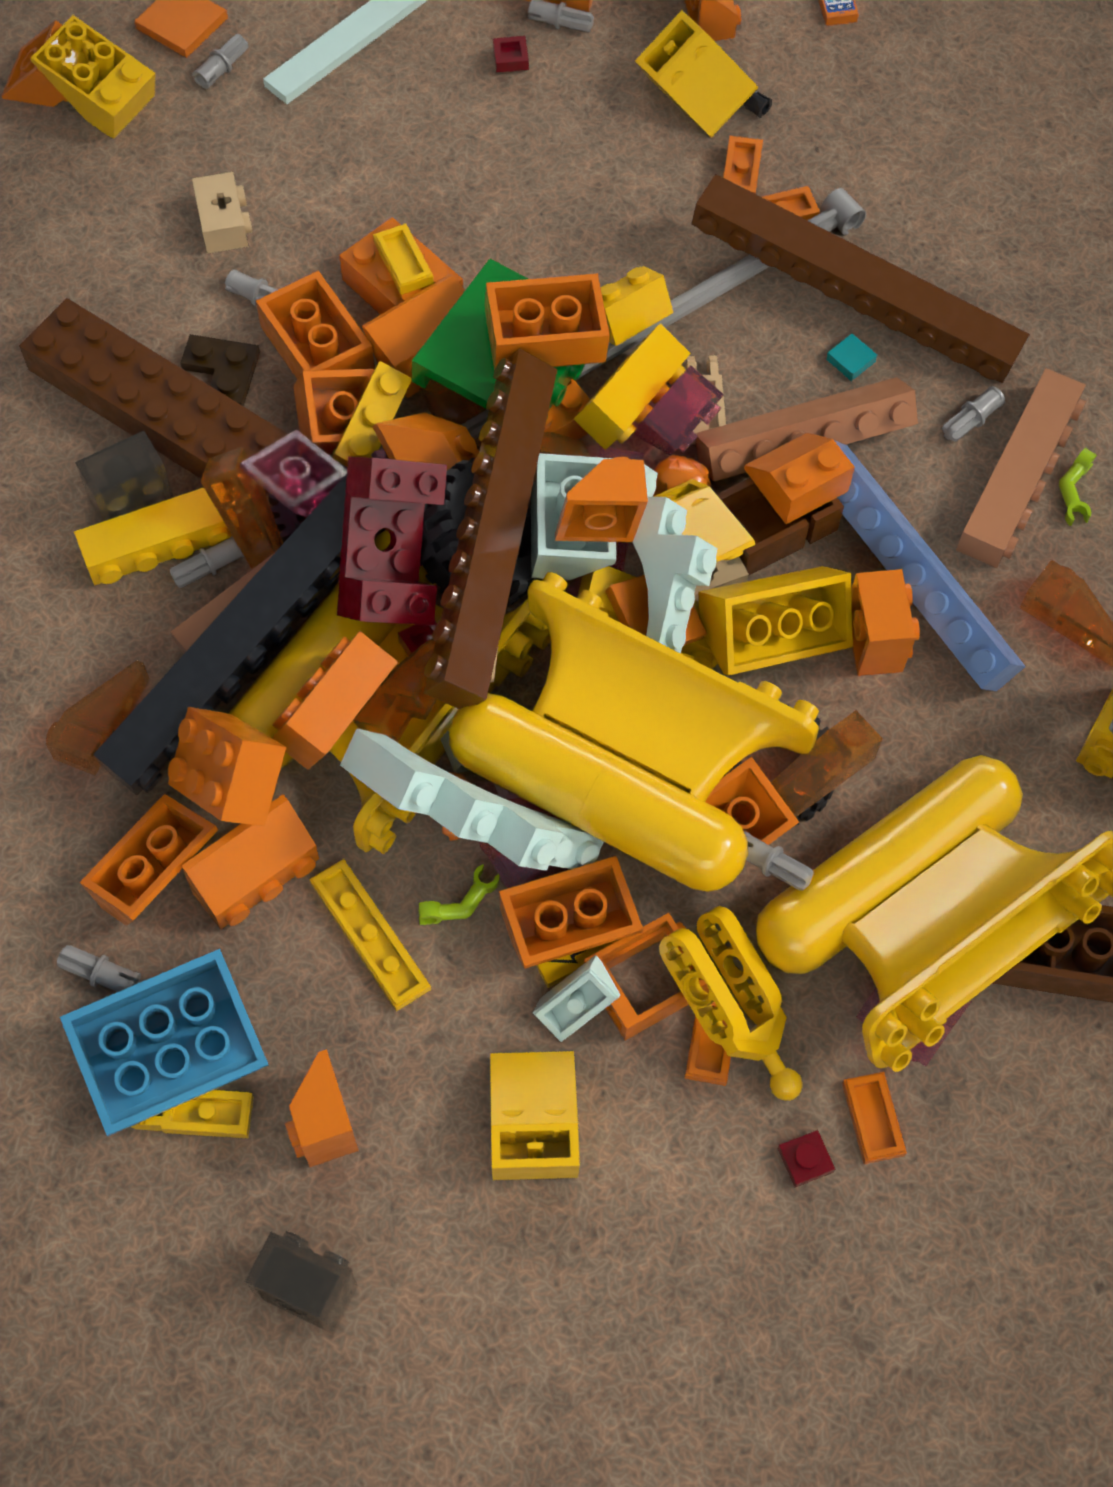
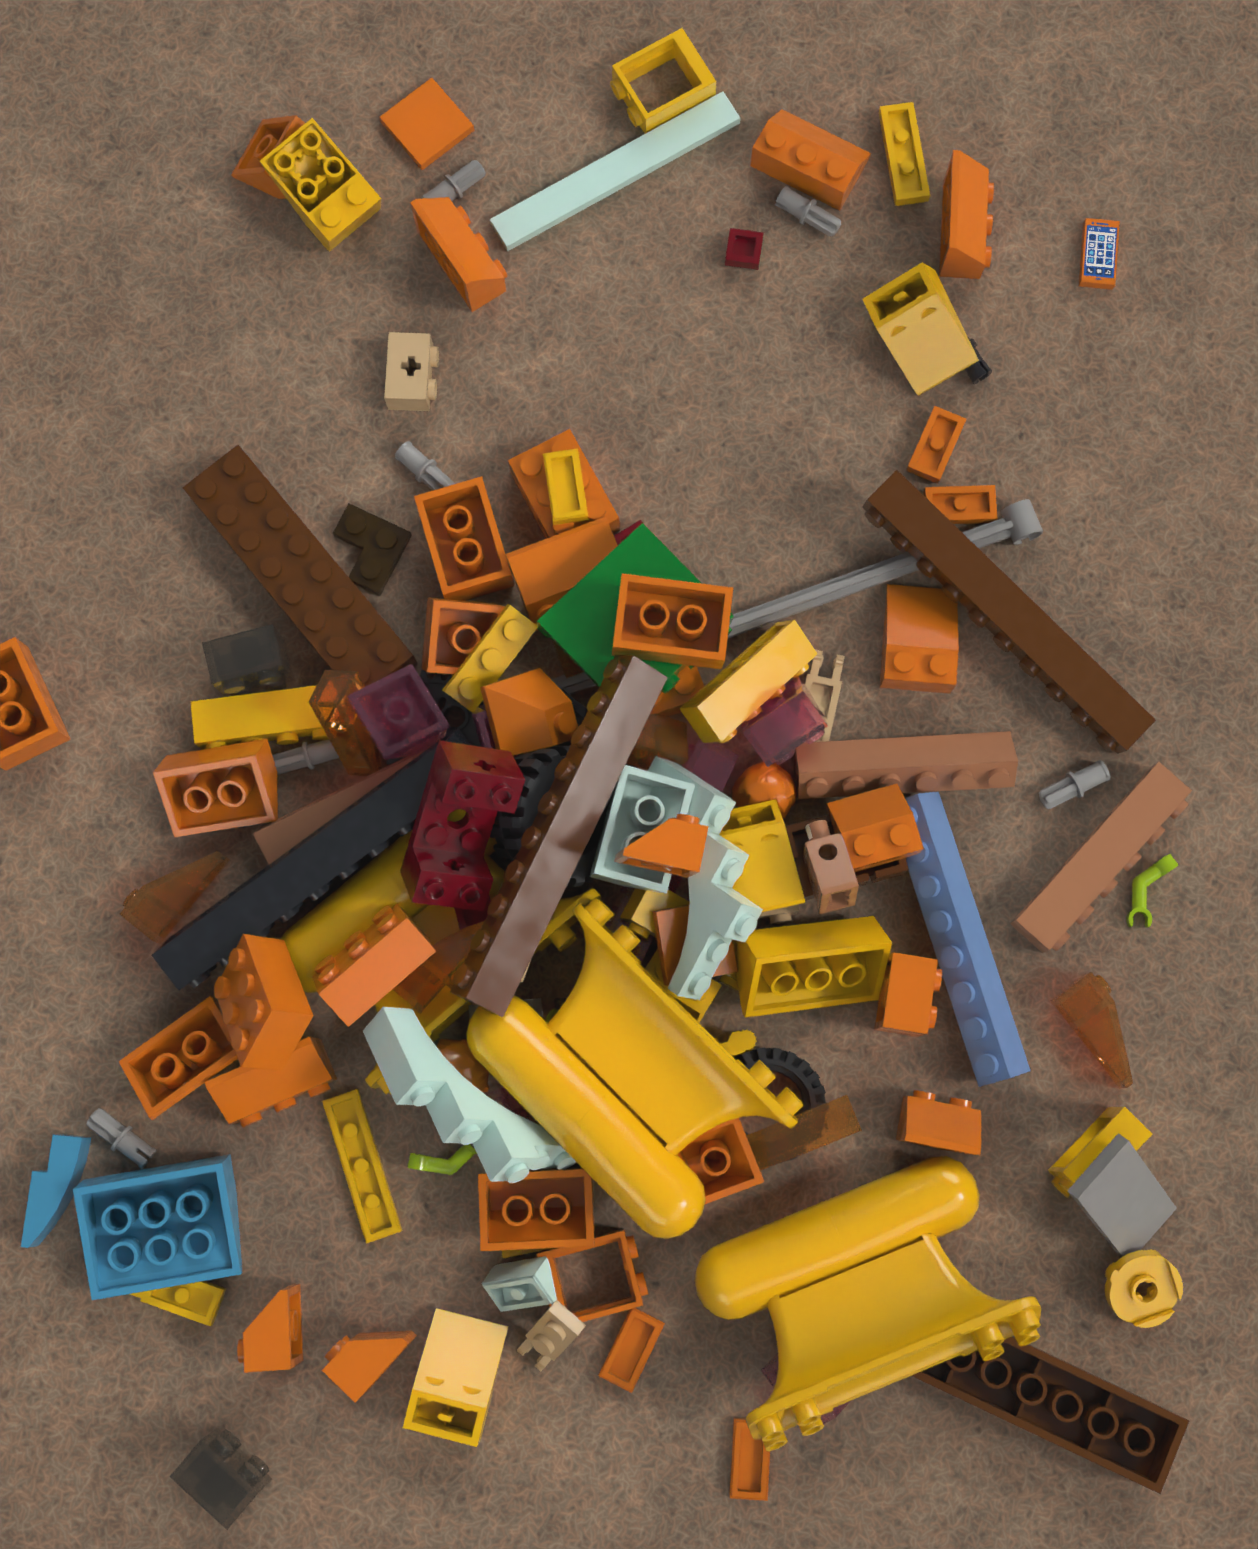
camera: 20 degrees right, 15 degrees up
yellow slope [601,266,674,346] -> none
yellow piece [659,906,803,1101] -> none
light grey axle [744,831,814,890] -> none
dark red plate [777,1130,836,1188] -> none
teal tile [826,333,878,381] -> none
none -> dark azure slope [21,1134,92,1248]
none -> orange slope [153,739,278,838]
none -> orange slope [322,1330,417,1403]
none -> orange slope [410,197,508,312]
none -> tan hinge [517,1300,586,1371]
none -> nougat torso [803,820,859,914]
none -> orange slope [880,584,959,694]
none -> orange slope [896,1090,981,1156]

